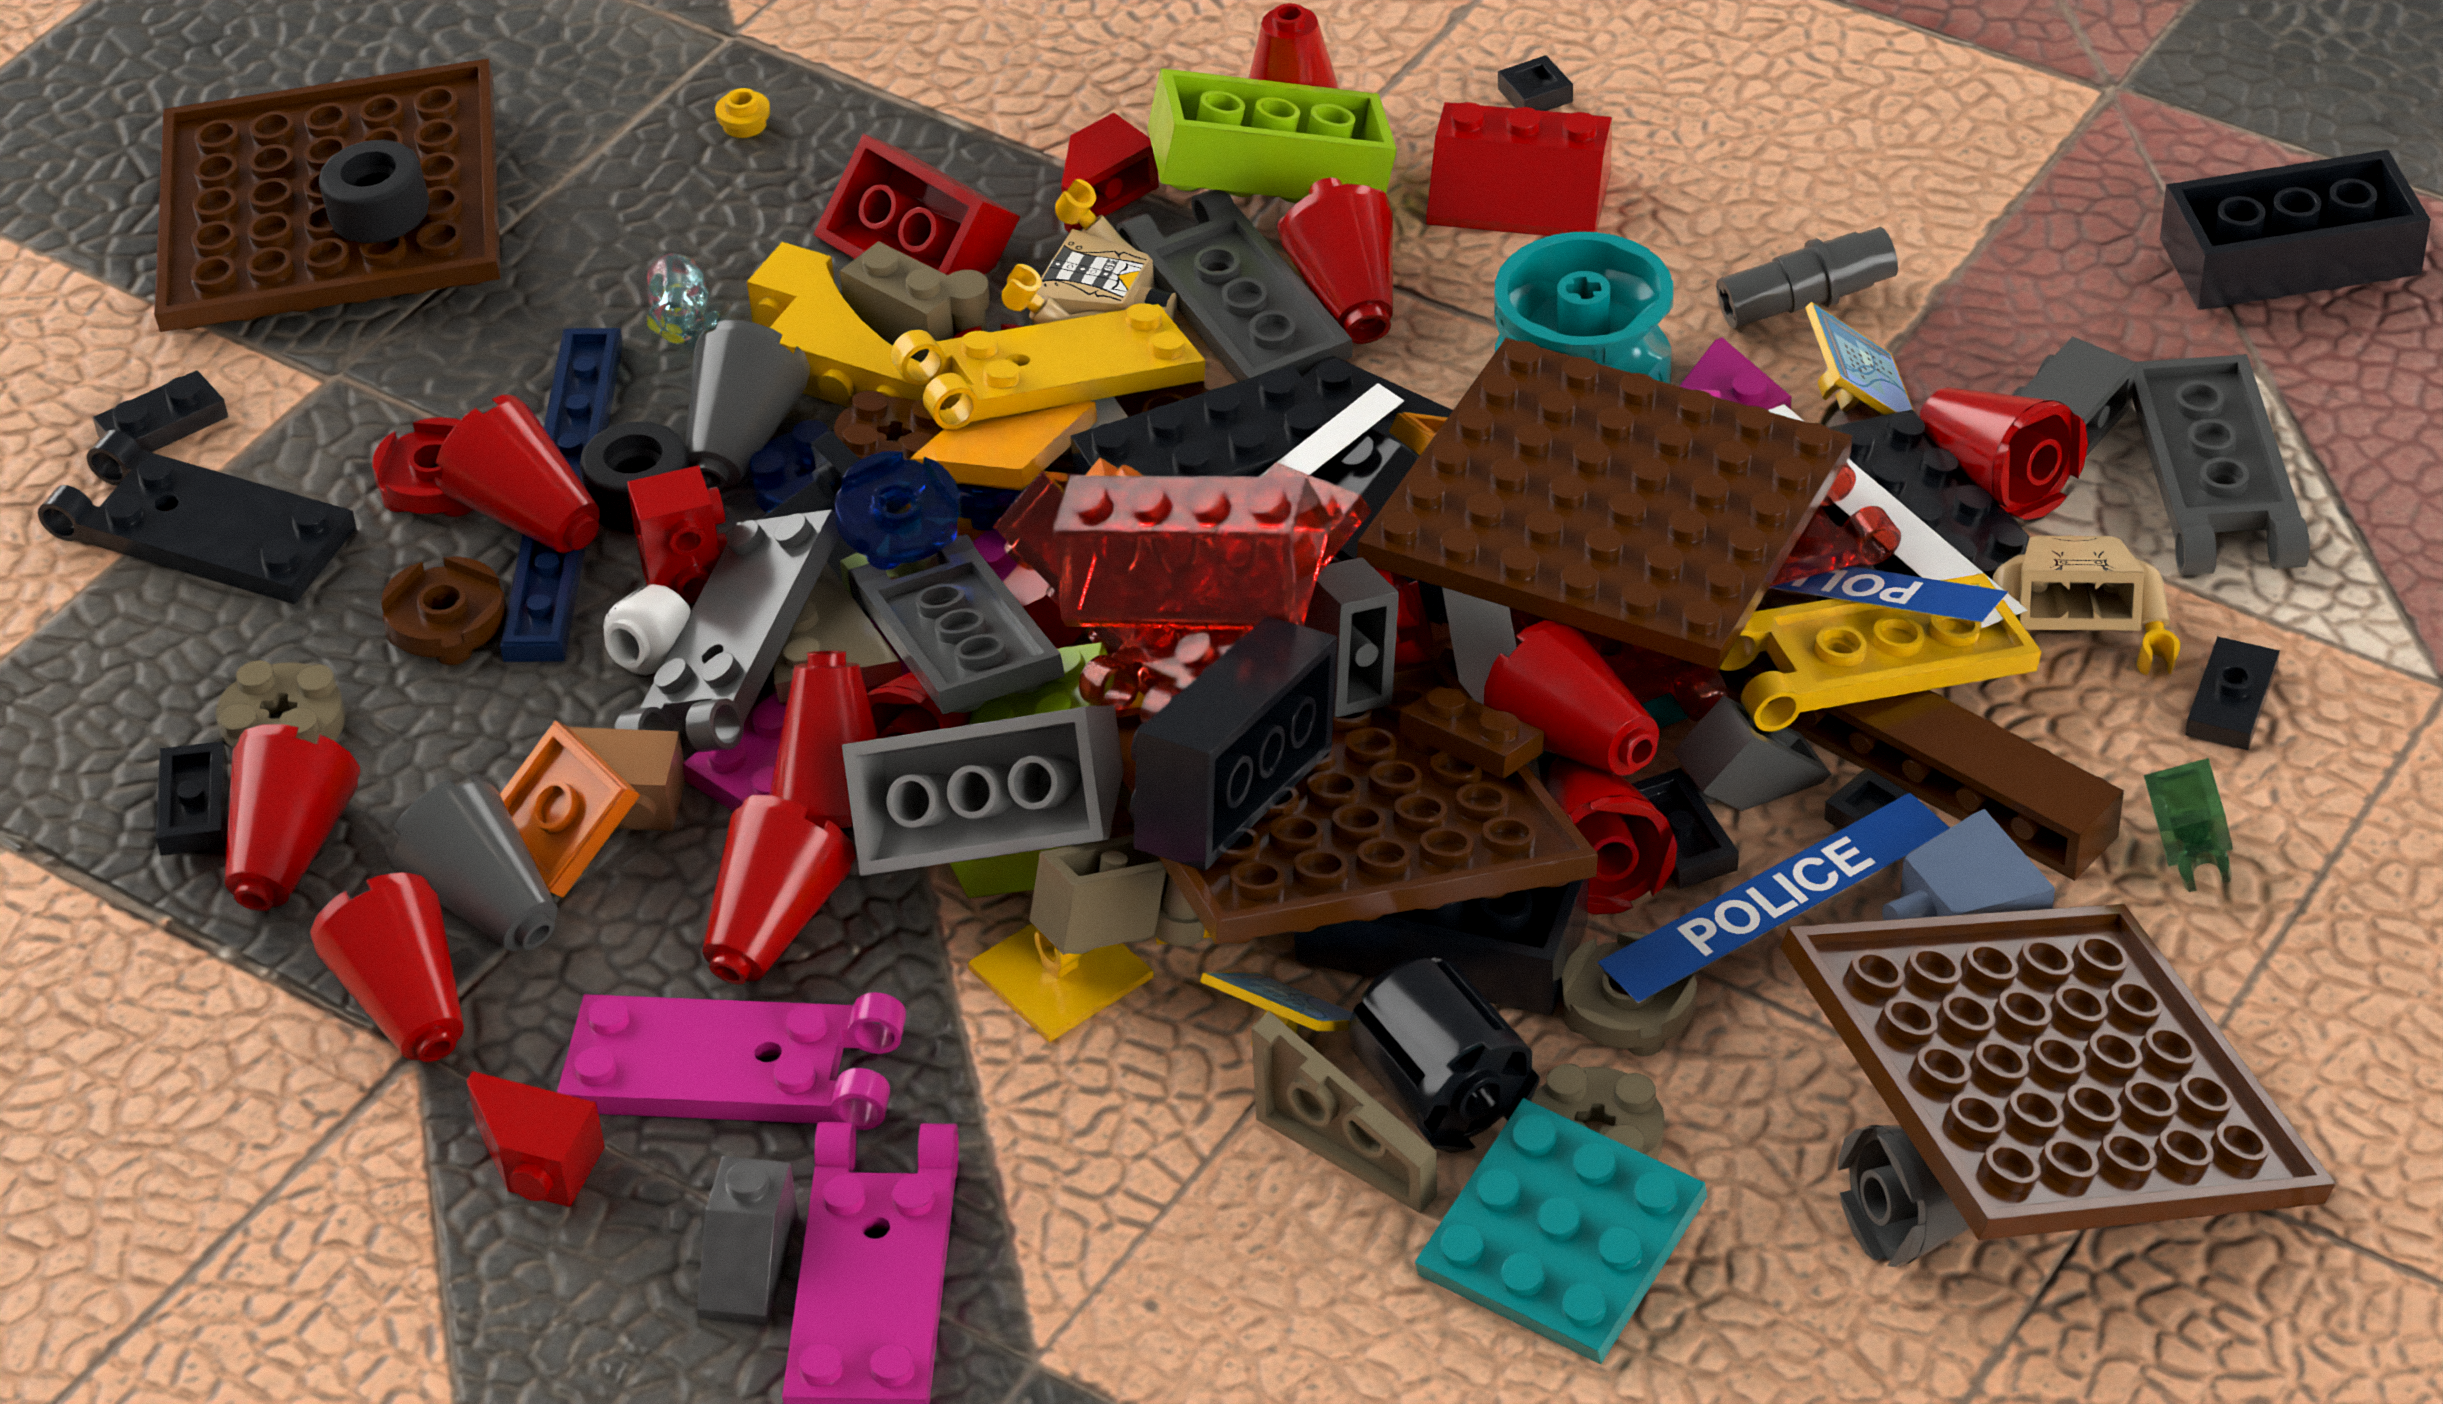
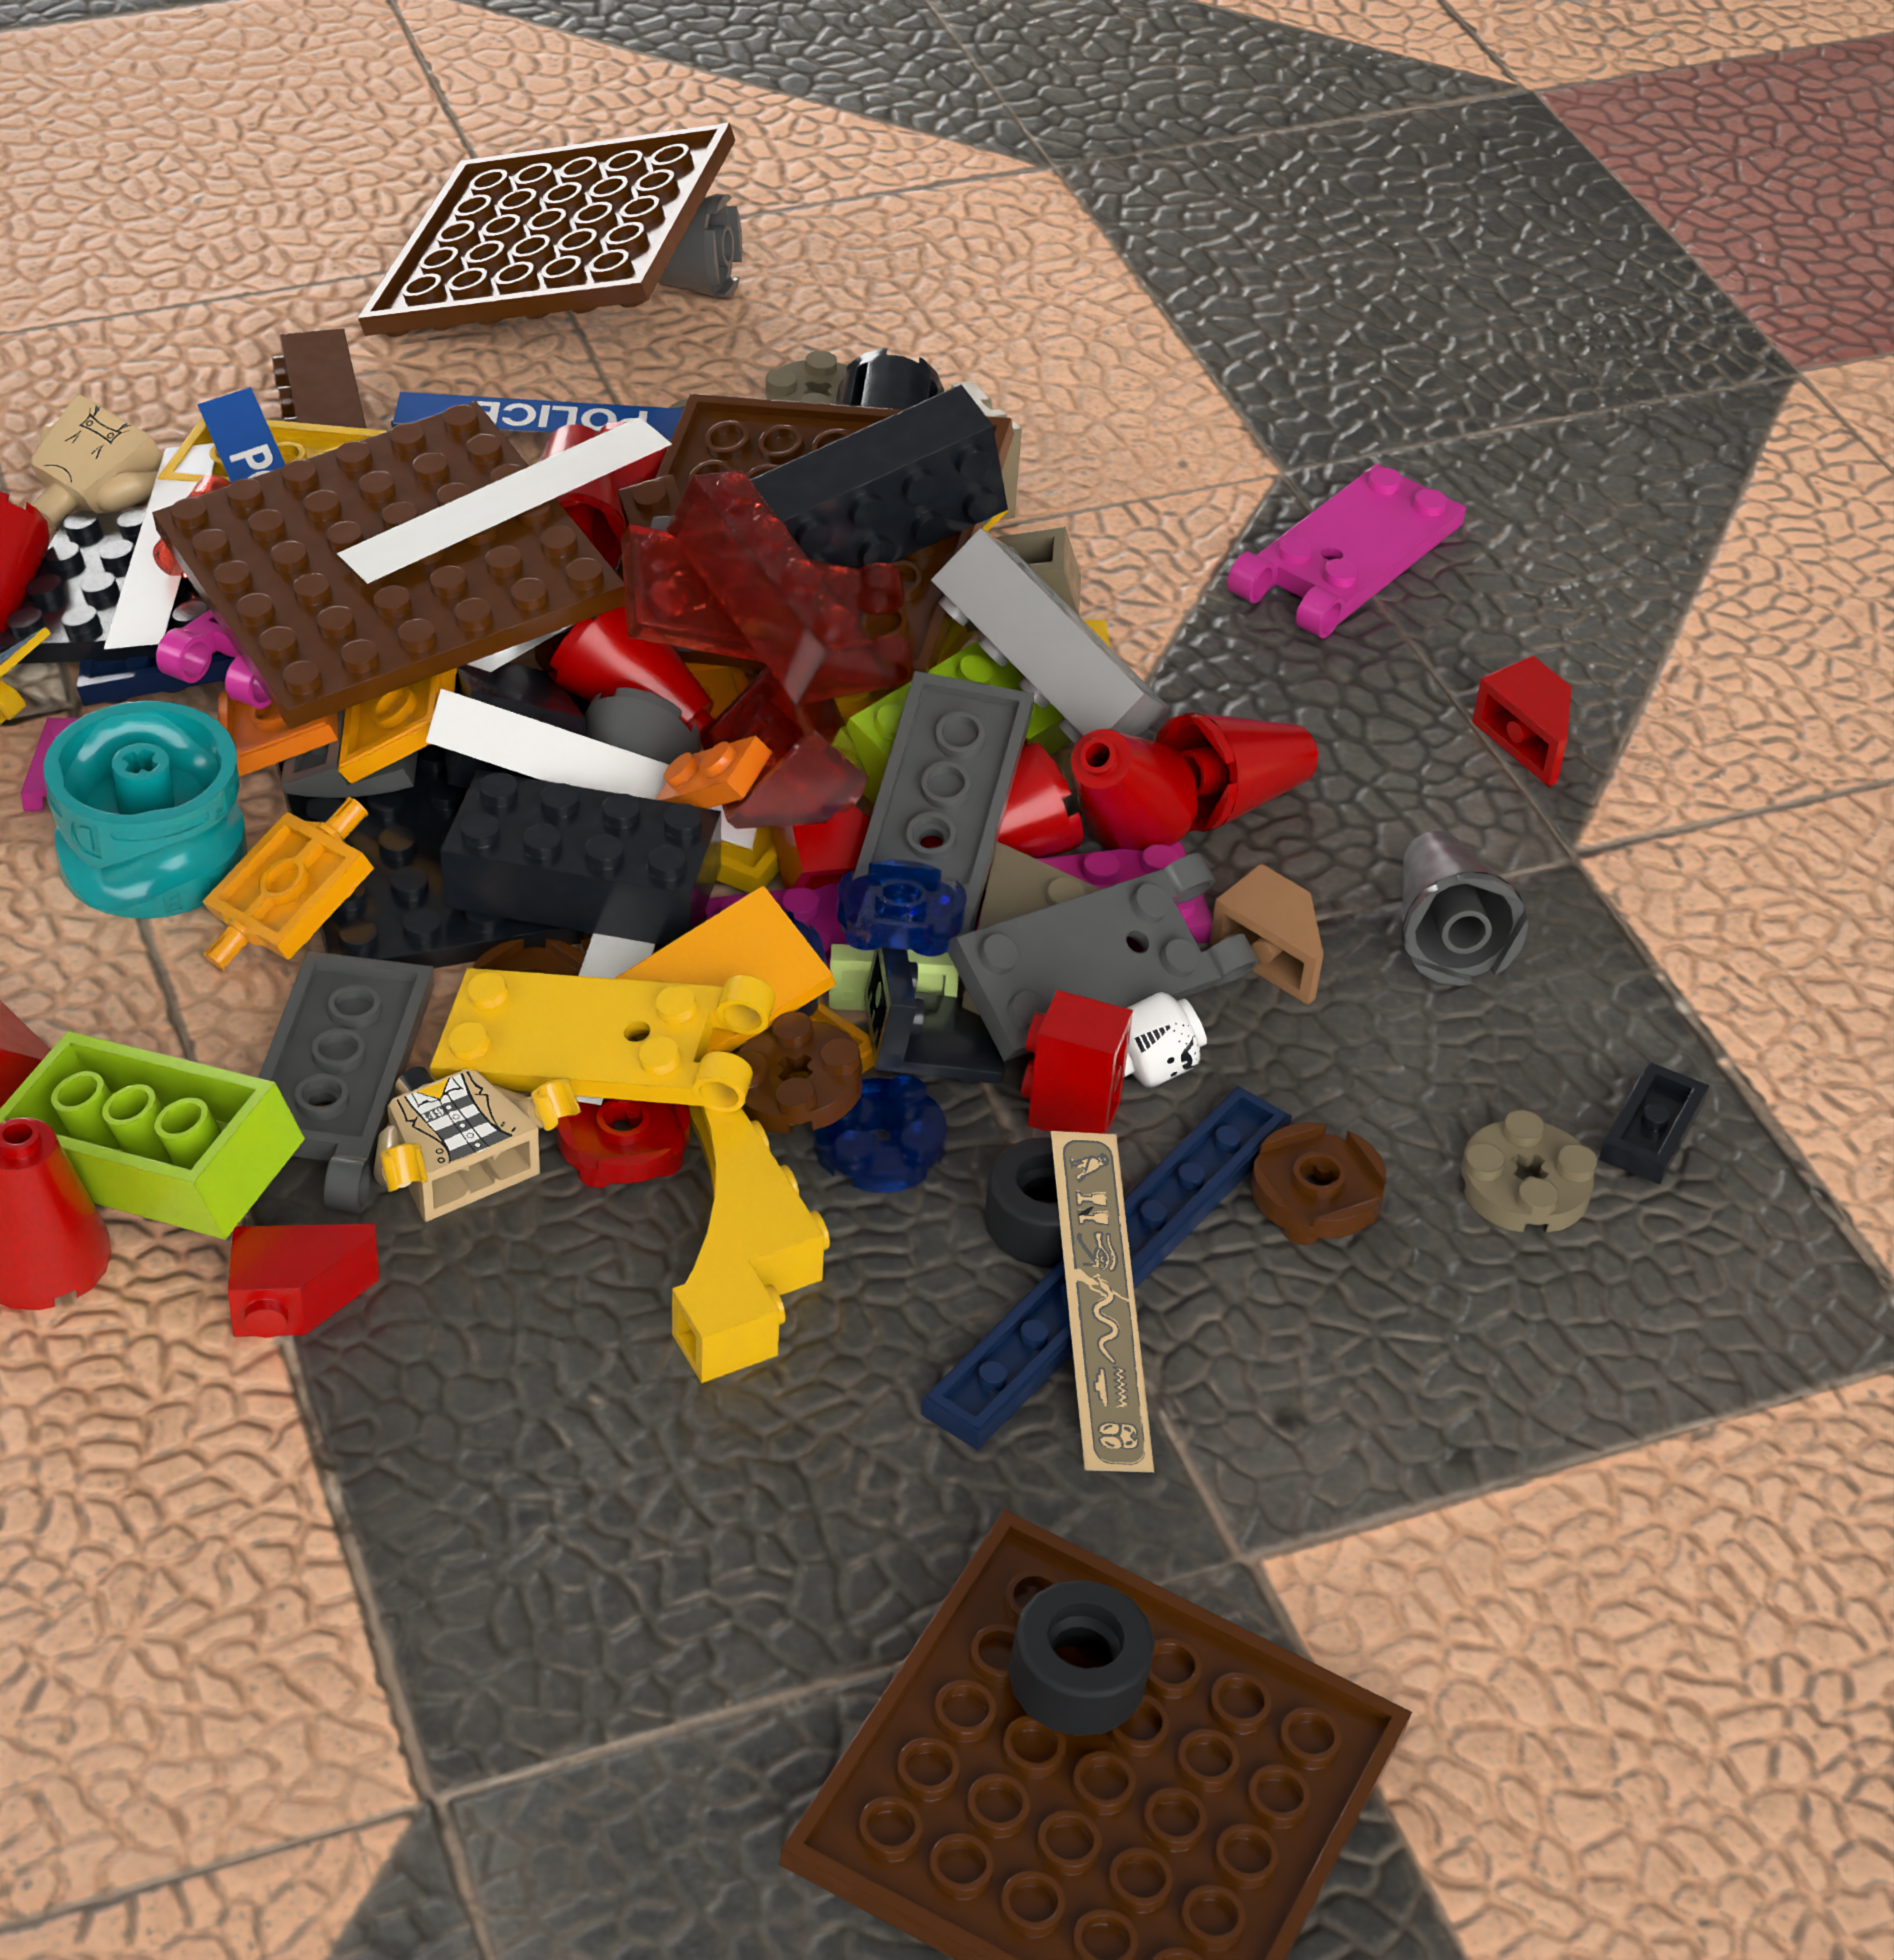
camera: 150 degrees left, 0 degrees up
black hinge [38,430,356,605] -> none
black plate [93,370,228,452] -> none
red cone [225,724,360,911] -> none
red cone [310,872,464,1062] -> none
red plate [372,417,473,517] -> none
red cone [435,395,600,553] -> none
orange tile [500,720,640,898] -> none
dark pink hinge [557,992,906,1130] -> none
clear light blue animal [647,253,721,344] -> none
dark grey cone [685,320,811,489] -> none
flat silver slope [697,1156,799,1325] -> none
yellow plate [715,88,771,138] -> none
red slope [813,133,1021,275] -> none
dark tan hinge [840,241,990,362] -> none
red cone [1277,177,1393,344] -> none
teal plate [1415,1098,1708,1364] -> none
sand blue torso [1882,809,2055,920] -> none
clear green brick [2144,758,2233,892] -> none
black plate [2185,636,2280,750] -> none
none -> light orange plate [202,796,374,971]
none -> white sticker [337,417,672,584]
none -> sticker [1051,1131,1154,1473]

